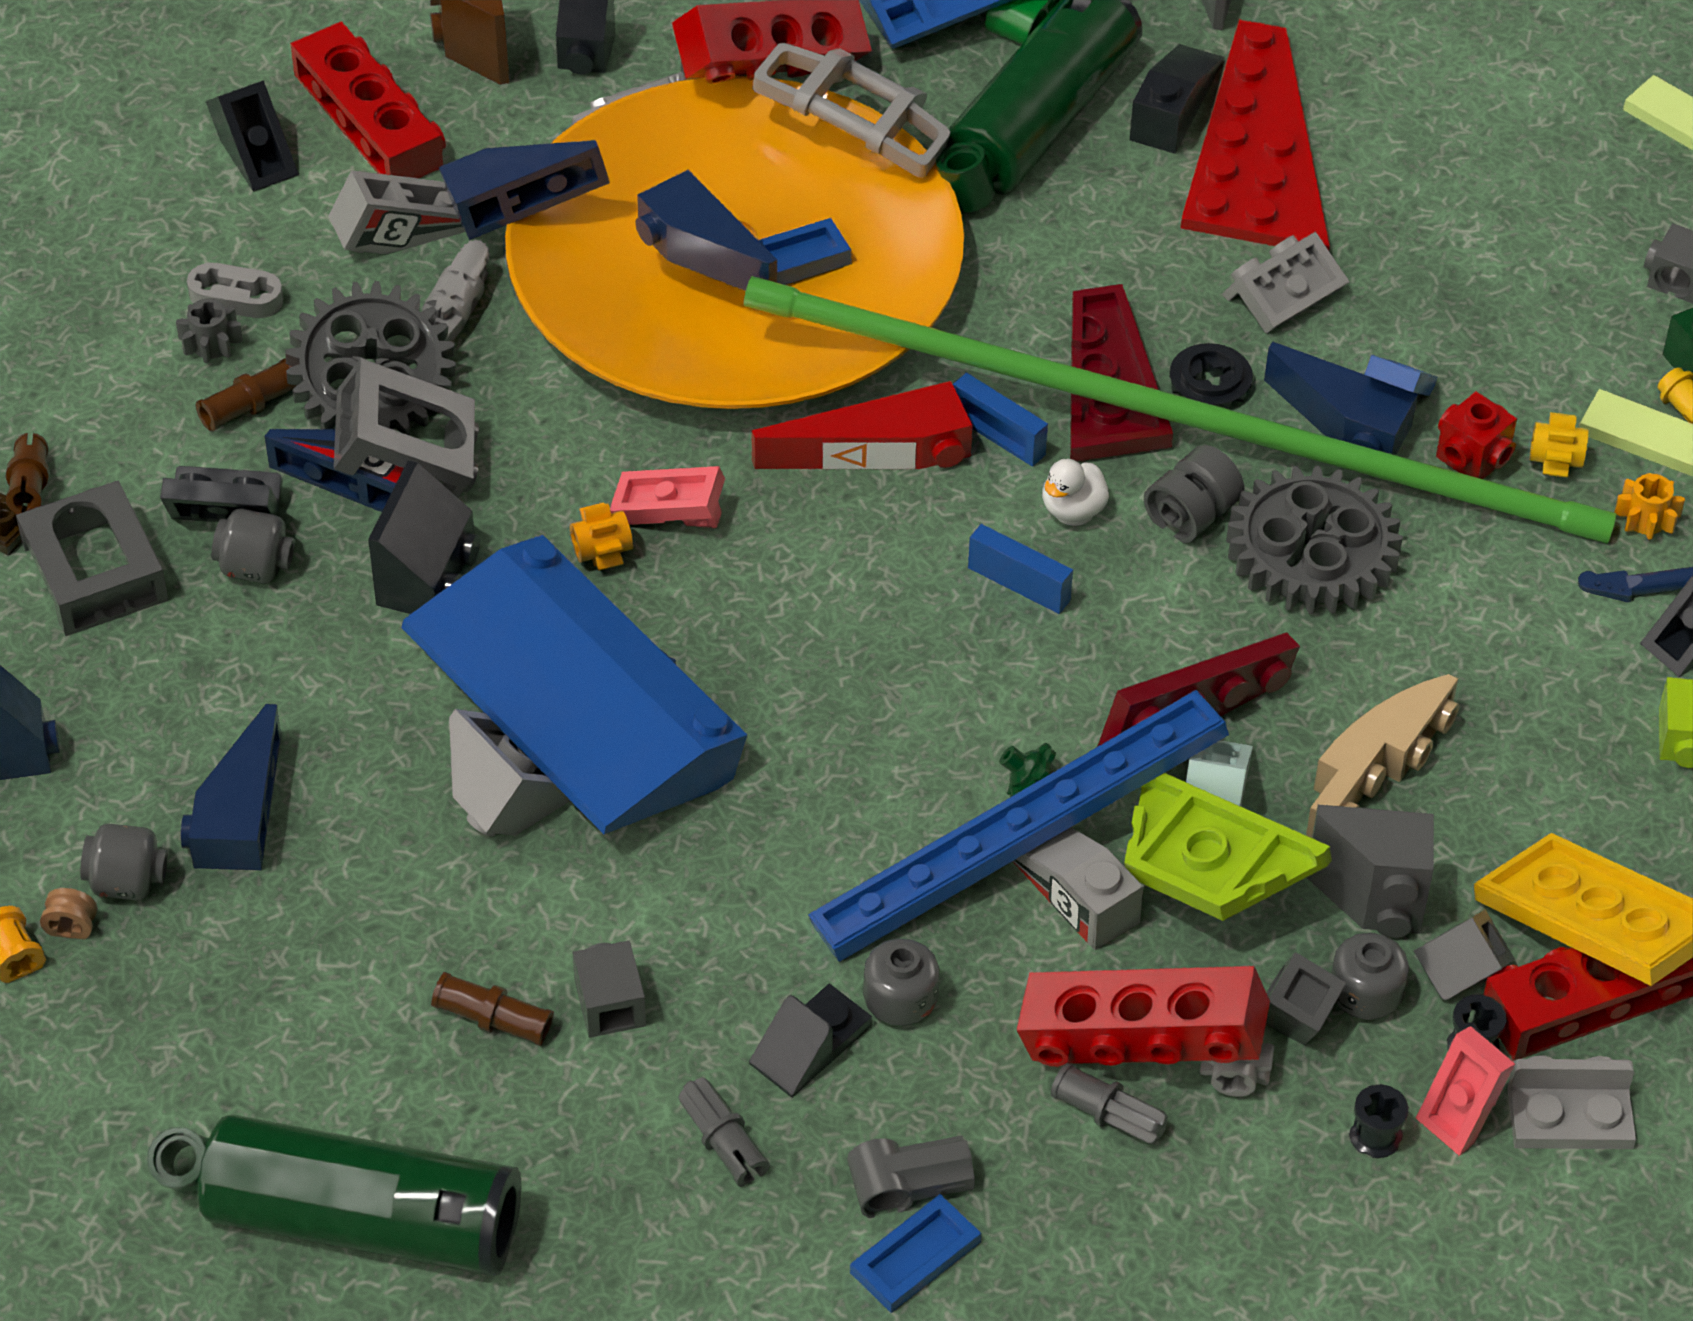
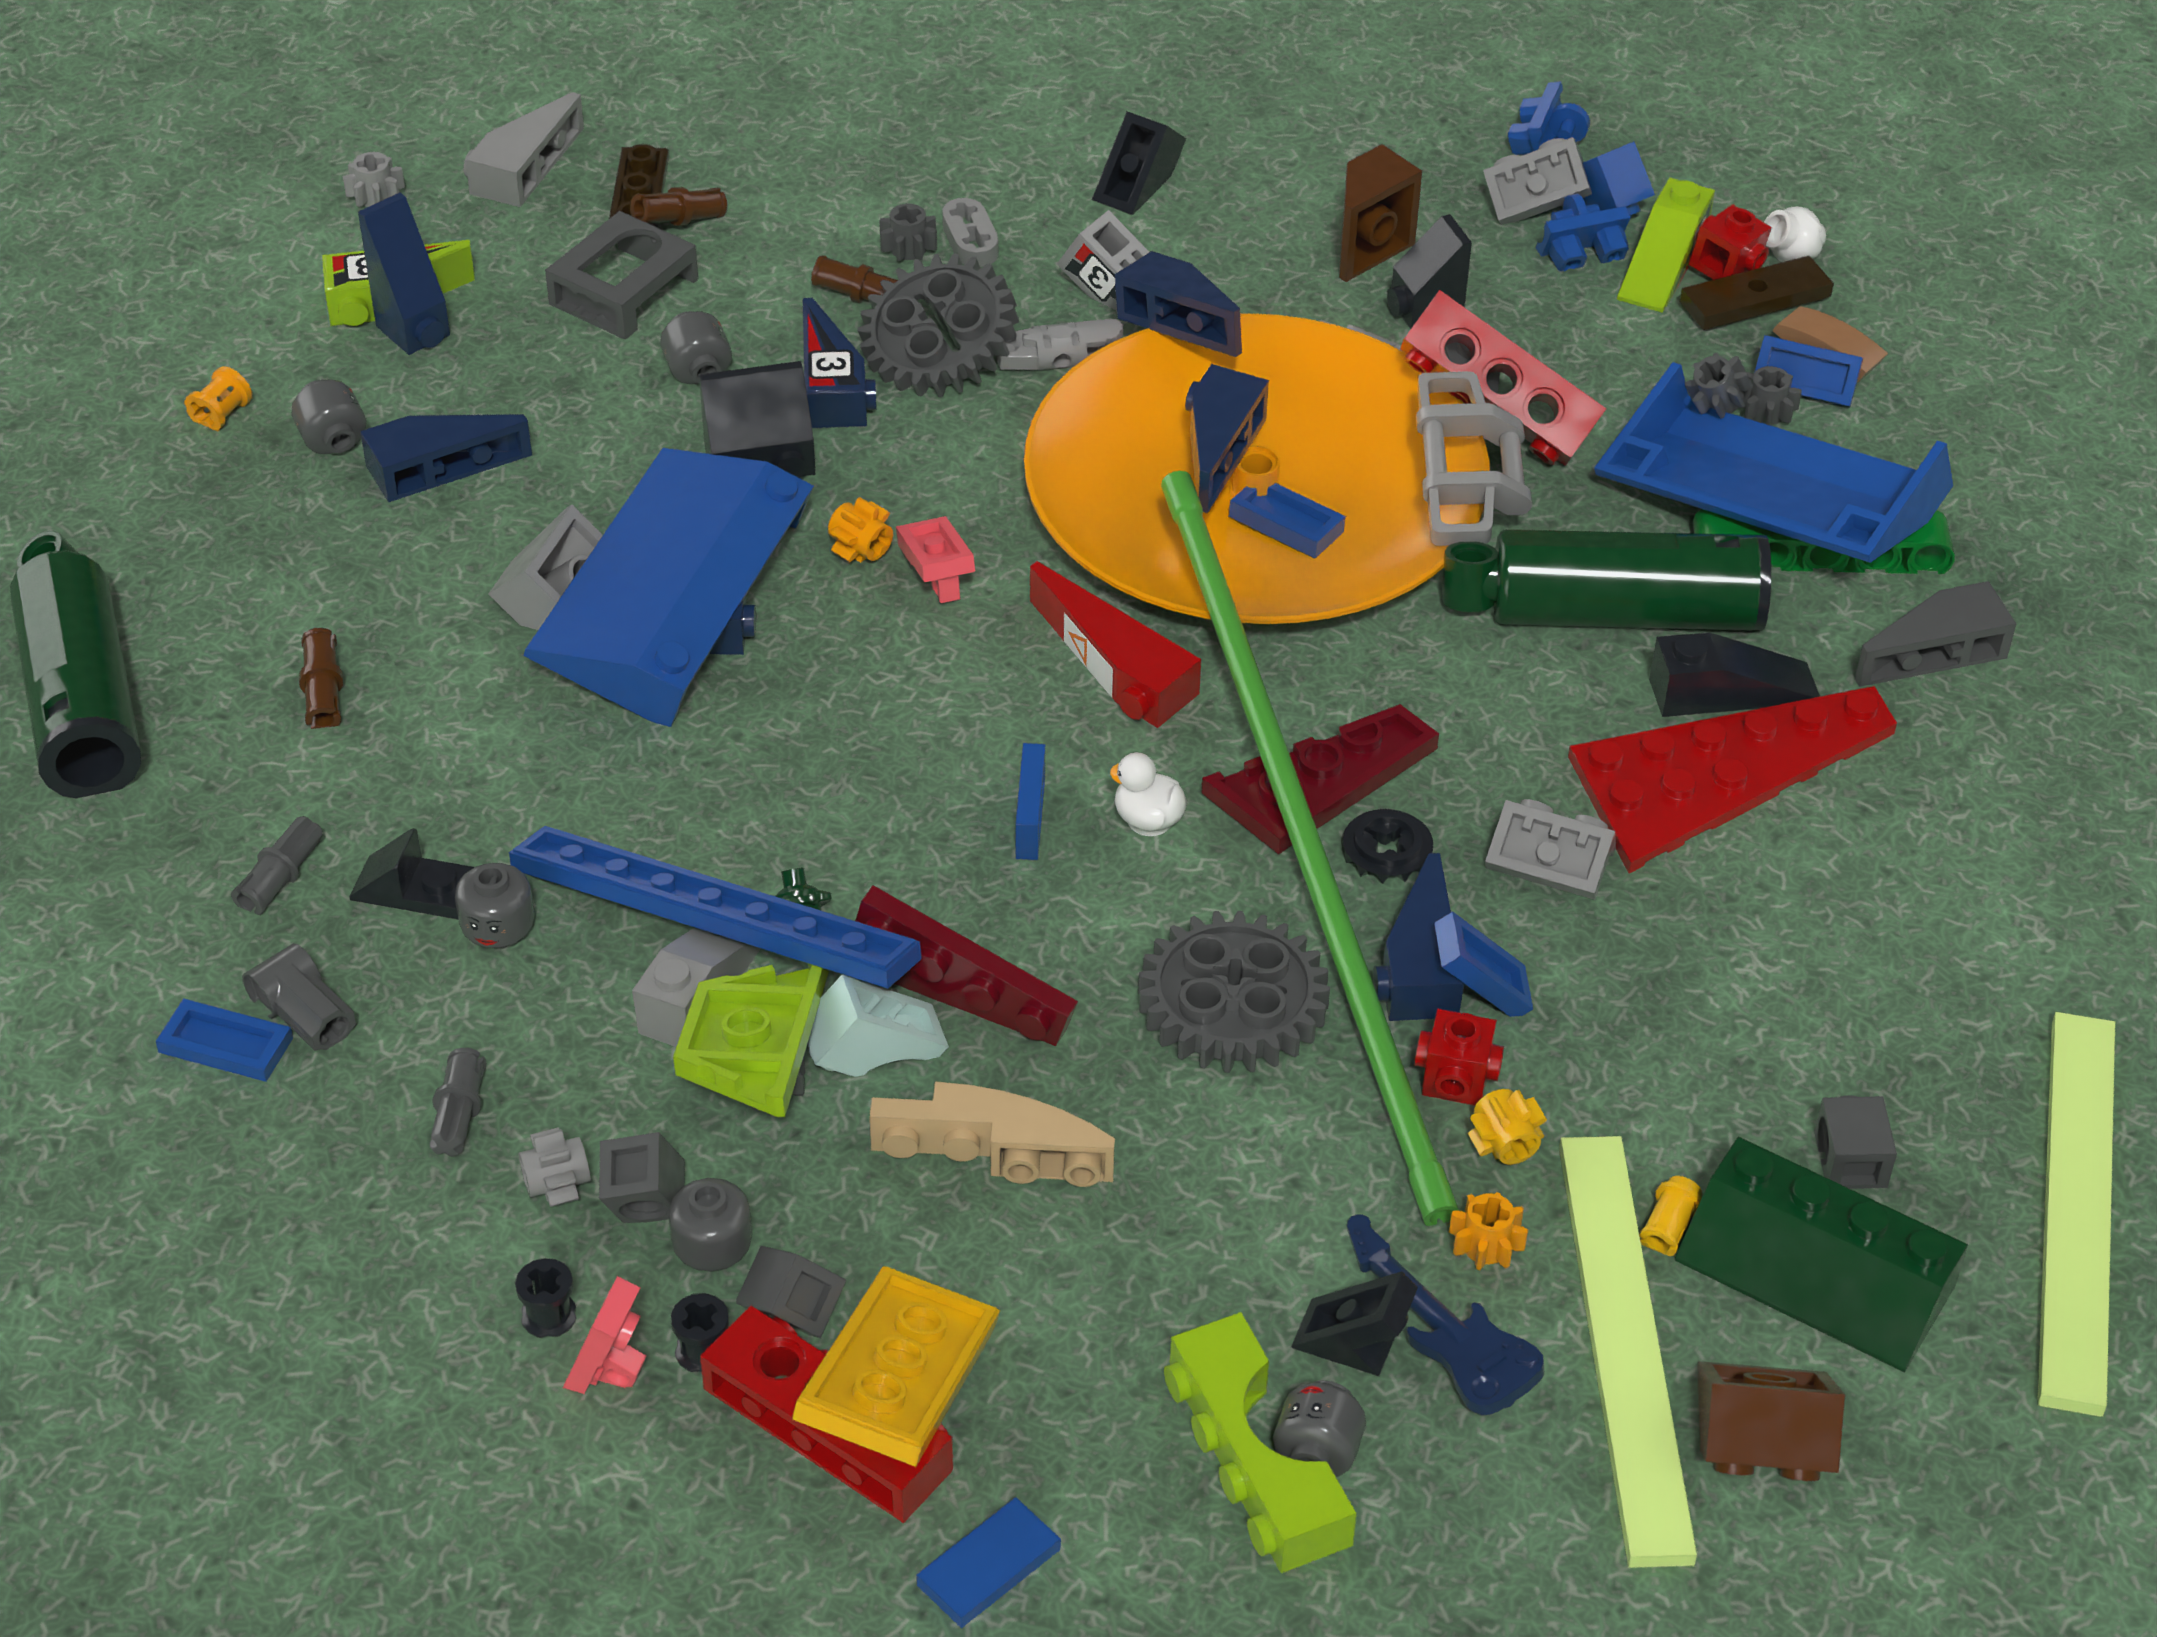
camera: 60 degrees right, 5 degrees down
medium nougat bush [40,888,98,939] -> none
black bracket [160,466,283,522] -> none
red brick [290,21,446,179] -> none
dark grey panel [334,358,479,498] -> none
dark grey brick [572,940,646,1038] -> none
blue tile [953,372,1048,467] -> none
red brick [1016,966,1270,1067] -> none
dark grey wheel [1144,445,1245,543] -> none
dark grey slope [1307,804,1434,938] -> none
light grey bracket [1507,1056,1636,1149] -> none

